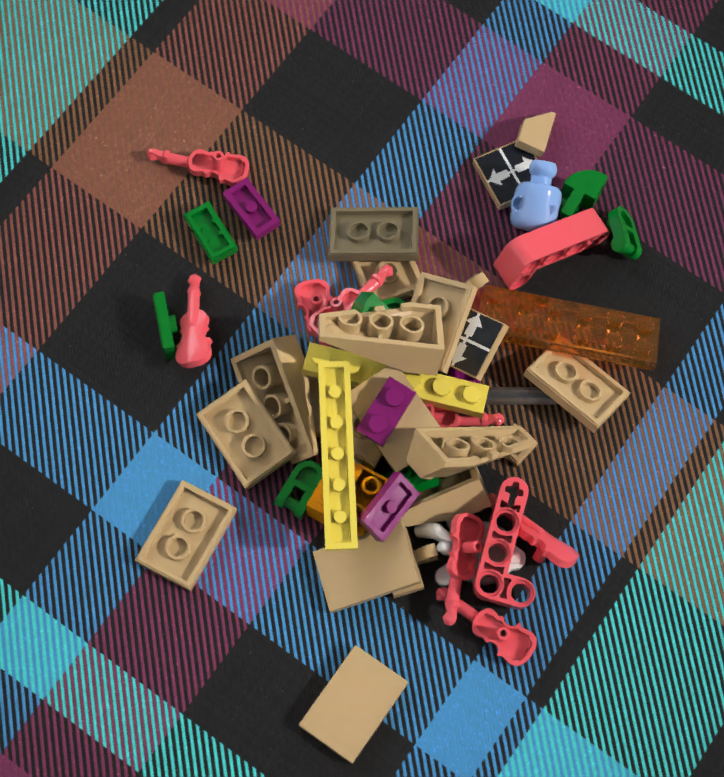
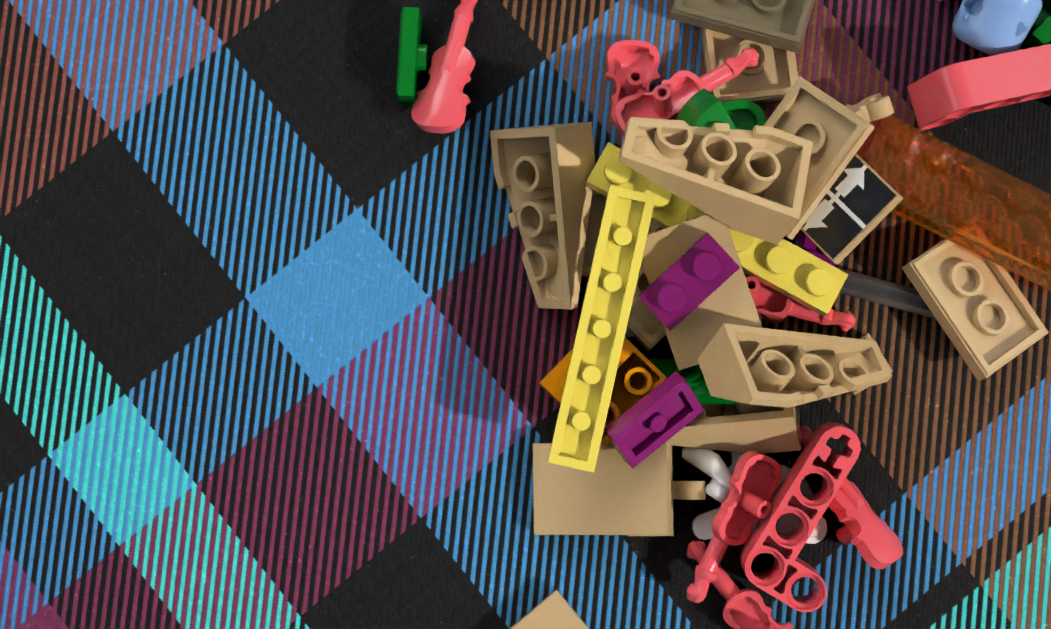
camera: 20 degrees right, 15 degrees up
tan tile [135,480,237,592] -> none
tan tile [195,379,298,490] -> none
green plate [274,461,322,520] -> none

